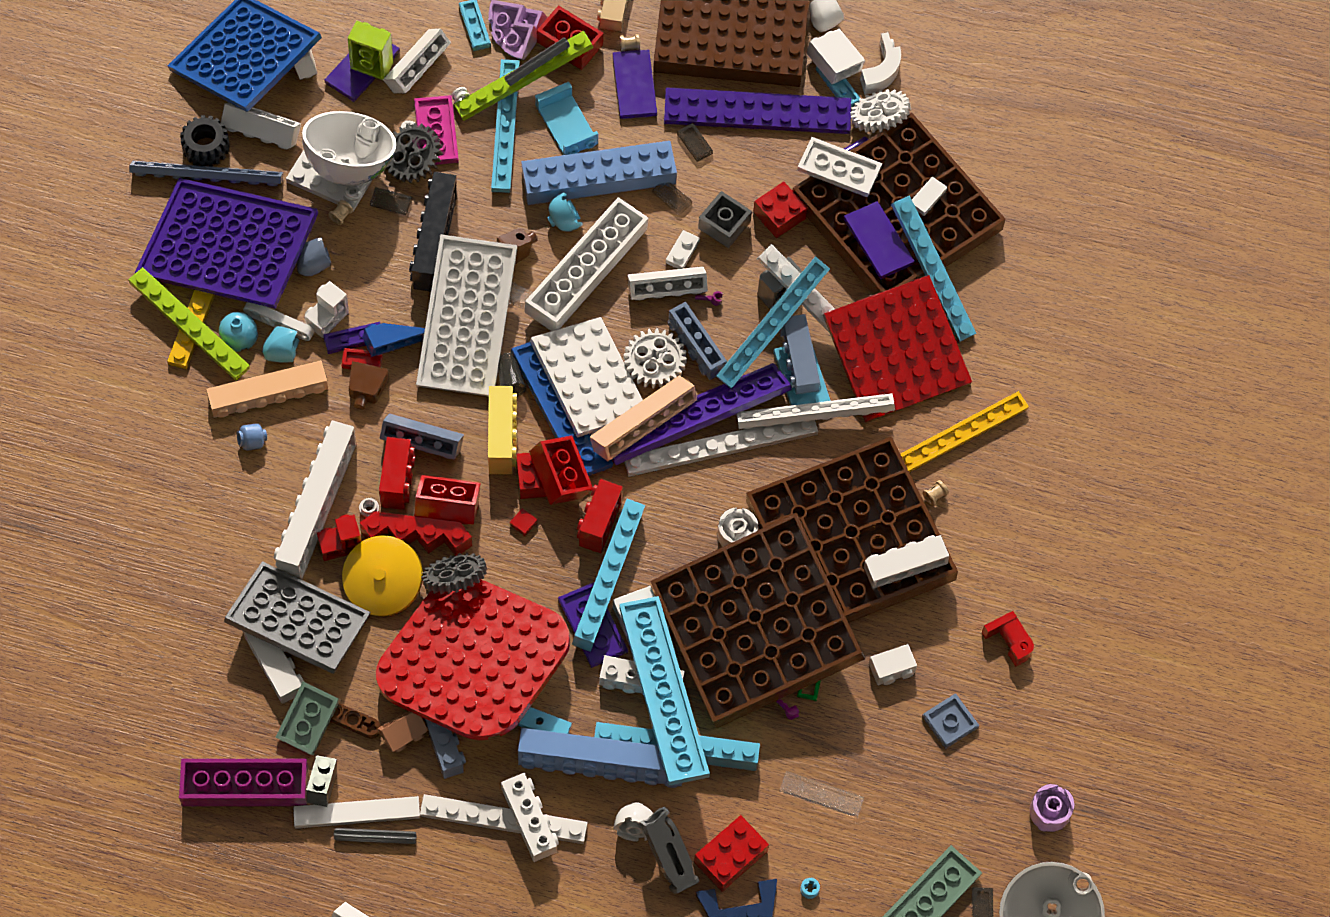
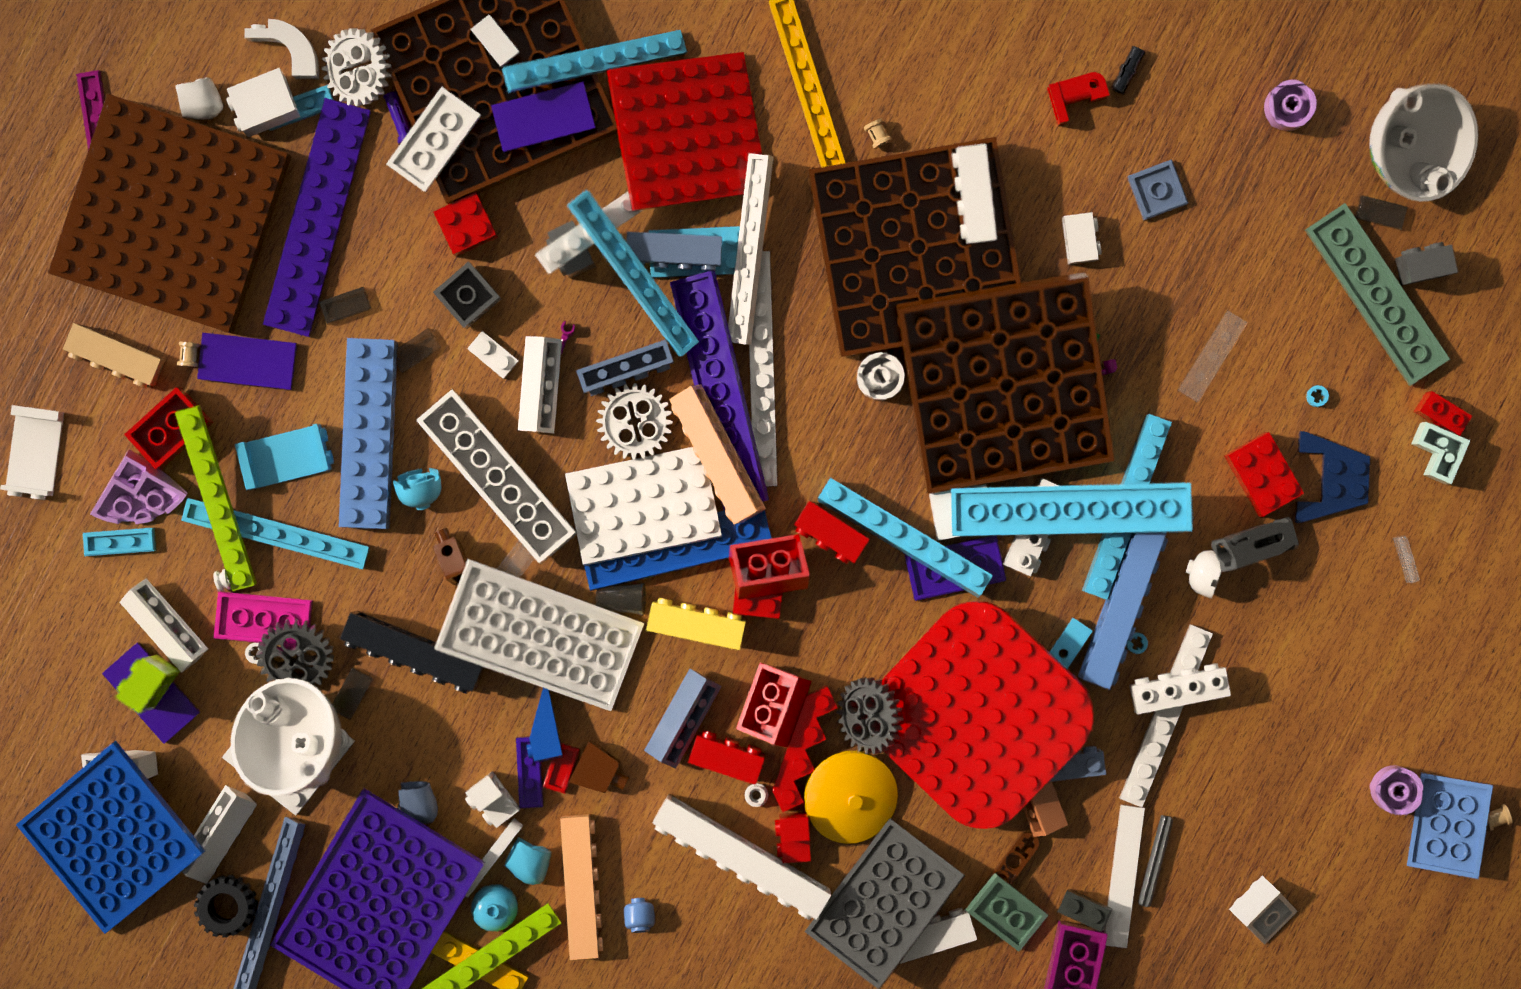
camera: 75 degrees left, 25 degrees up
tan bush [329,200,353,225] -> none
dark grey axle [504,38,570,86] -> none
red tile [510,508,538,536] -> none
none -> black pin [1111,46,1146,95]
none -> medium azure bush [1126,632,1148,654]

